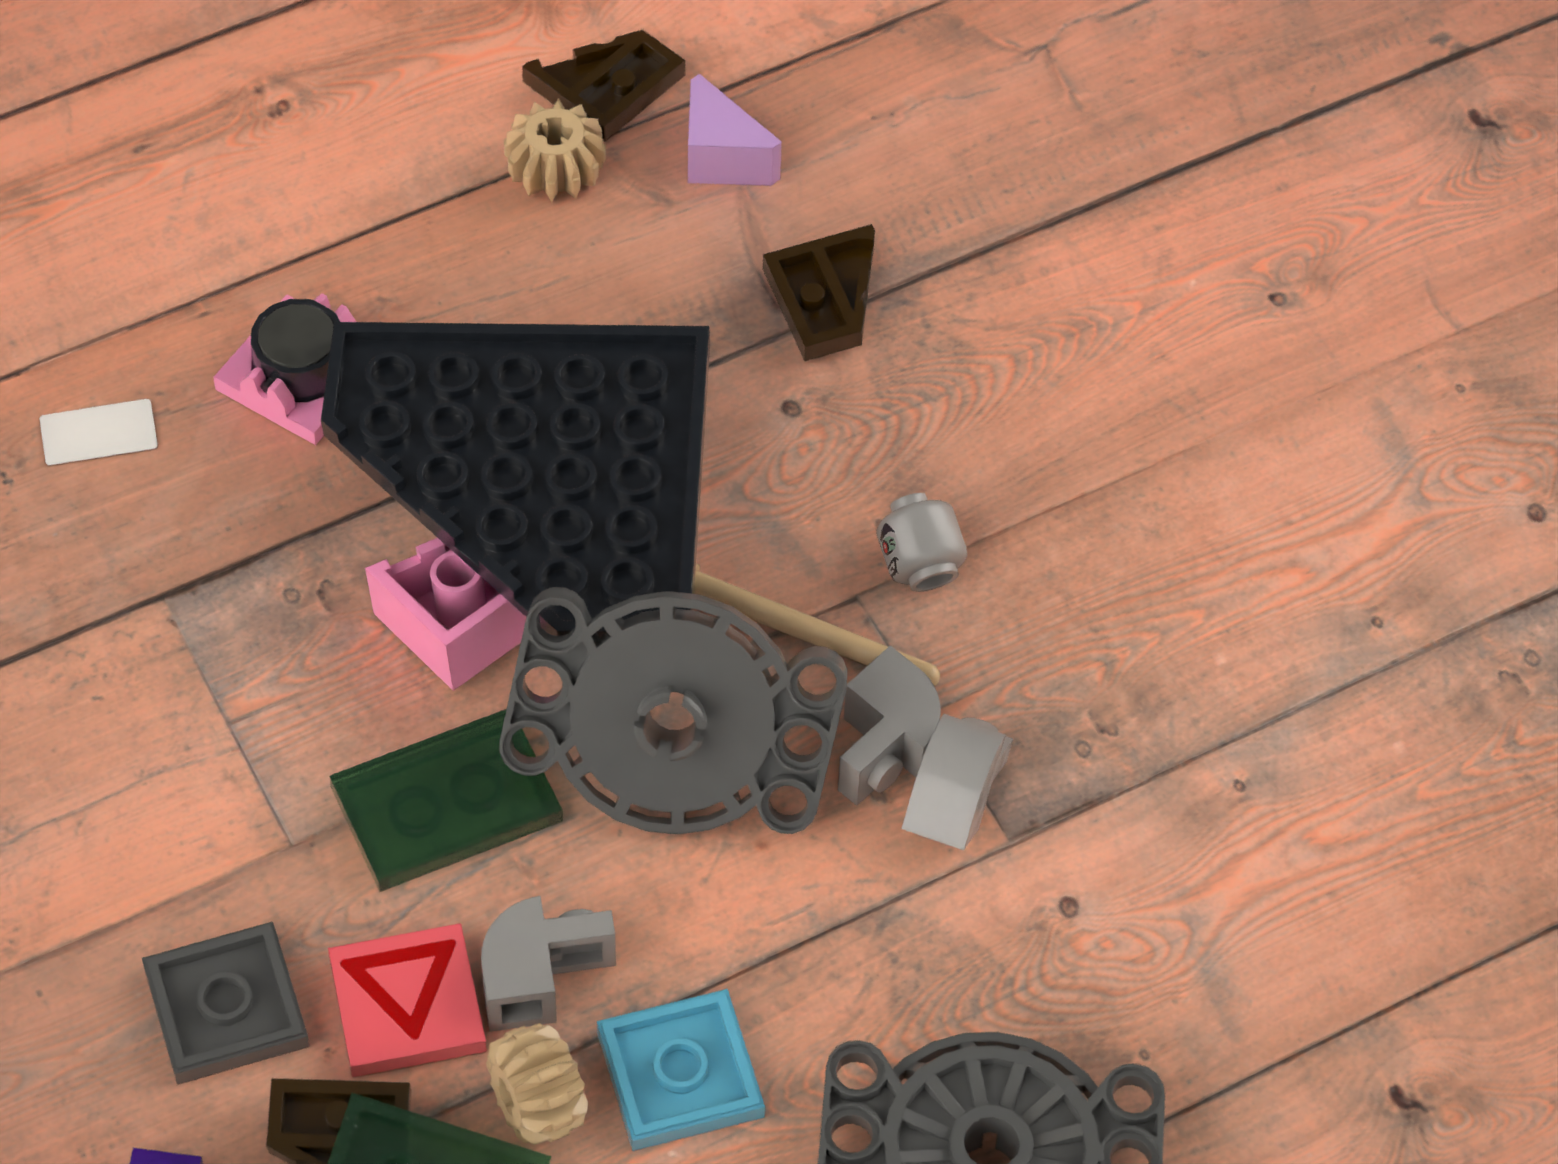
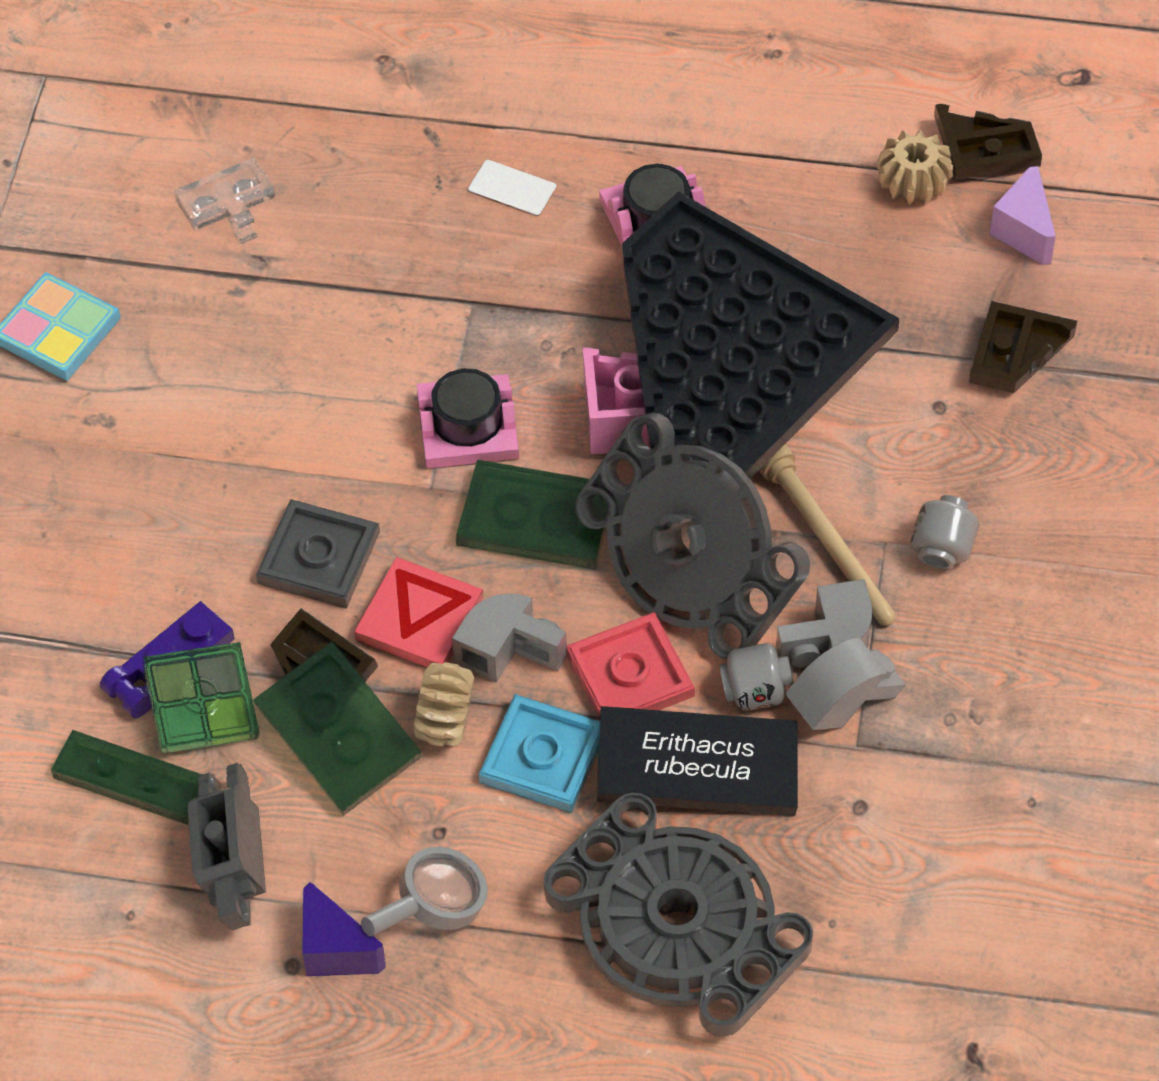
camera: 40 degrees right, 0 degrees up
none -> piece [417,368,519,469]
none -> coral tile [567,612,695,717]
none -> black tile [597,706,798,816]
none -> light grey head [720,643,794,711]

